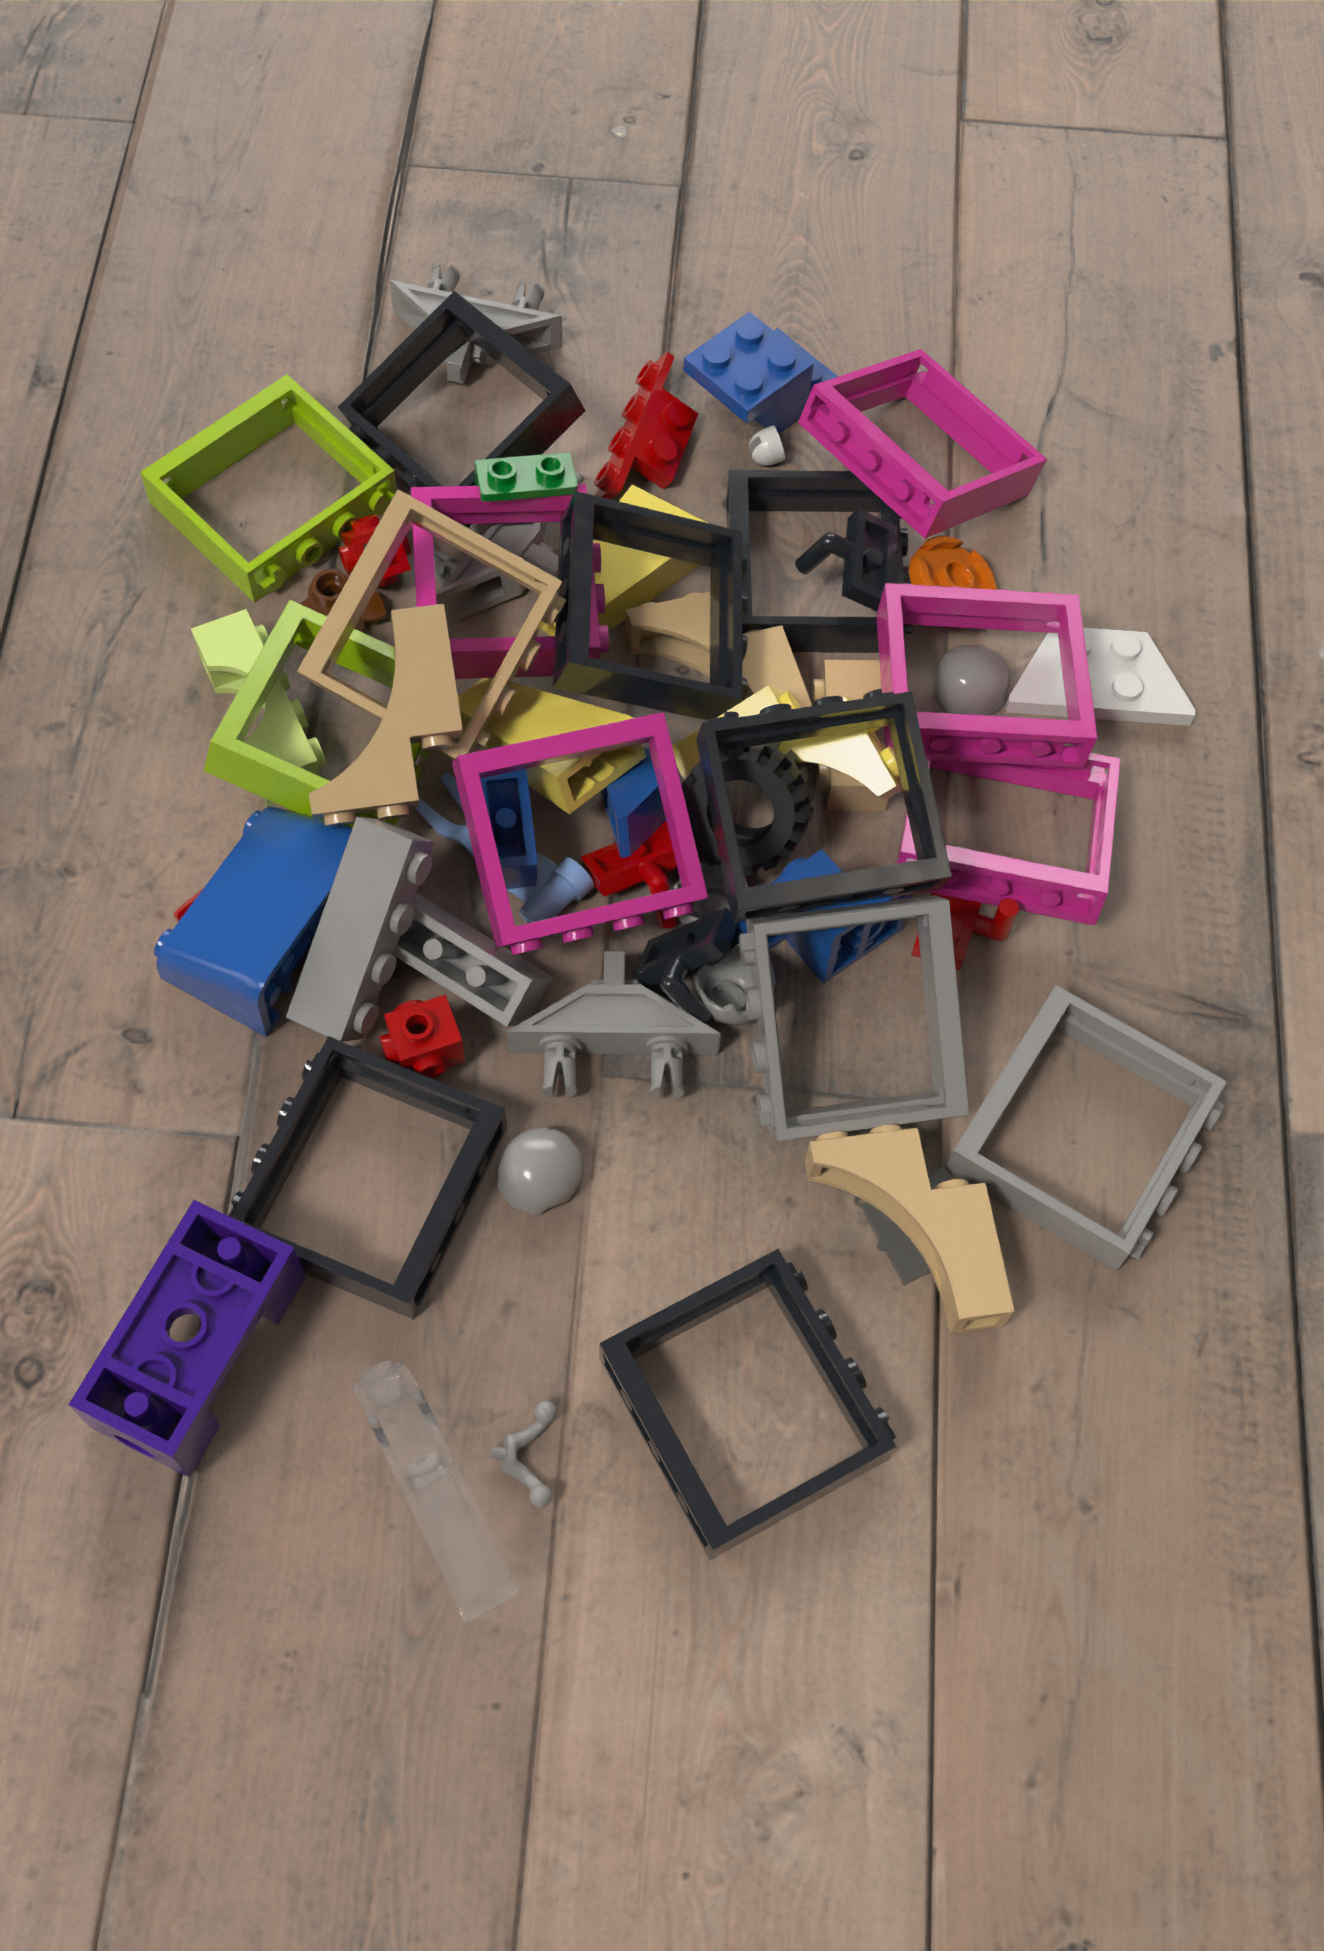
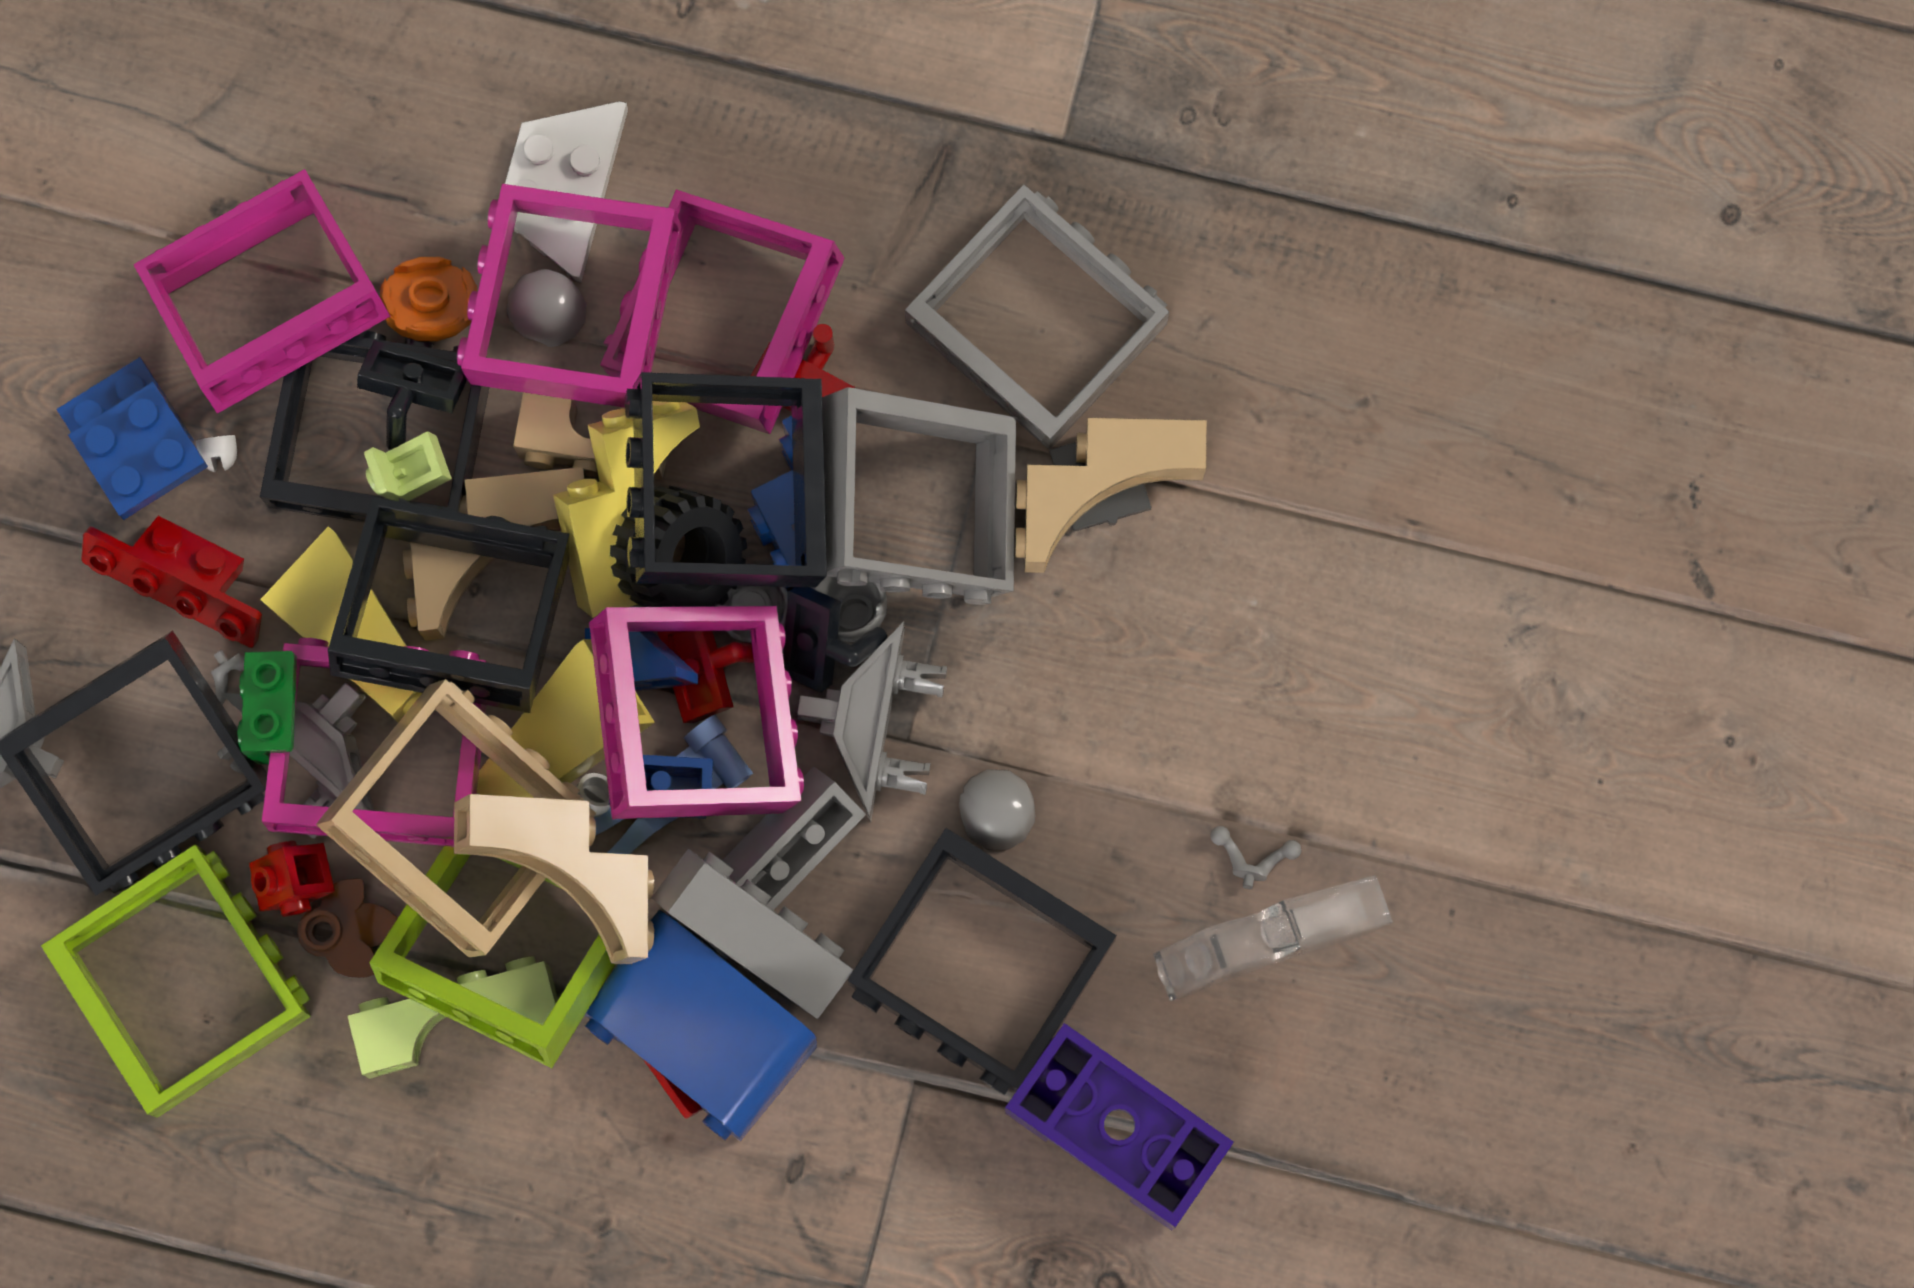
camera: 75 degrees left, 15 degrees up
red brick [379,994,466,1079] -> none
black window [599,1249,897,1560] -> none
none -> yellowish green bracket [364,431,452,501]

